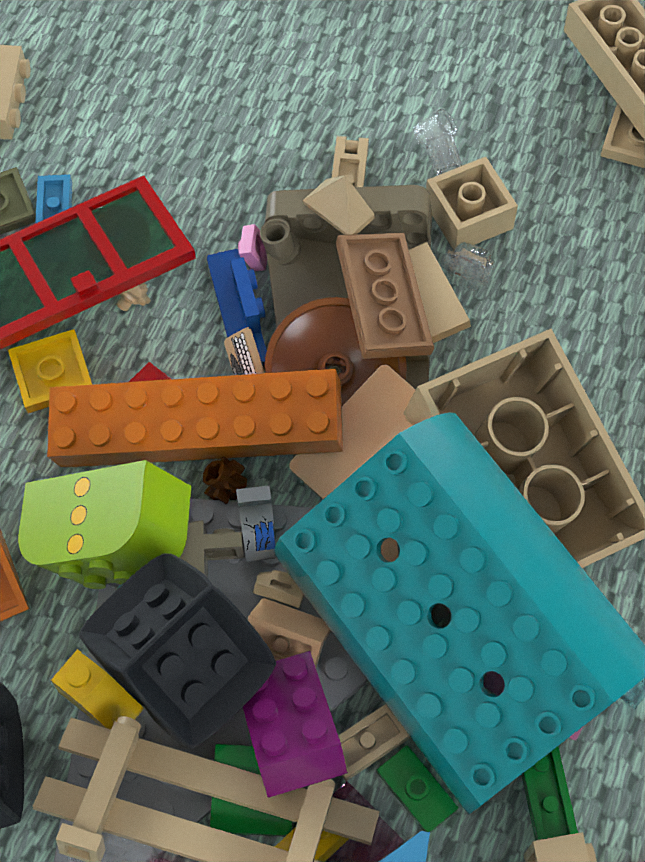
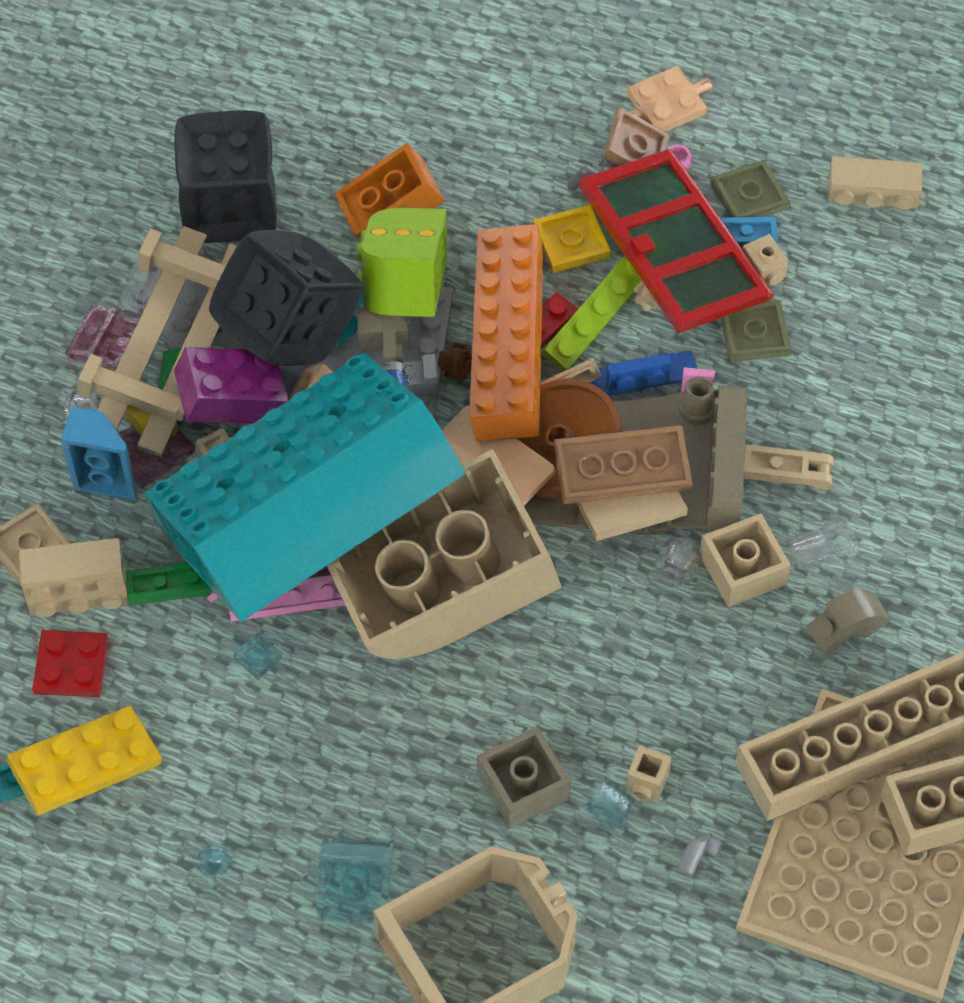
camera: 90 degrees right, 5 degrees down
tan slope [303,175,375,235] -> none
none -> lime plate [541,227,671,372]
none -> olive tile [720,301,791,362]
none -> tan brick [743,234,789,286]
none -> dark tan brick [806,589,891,654]

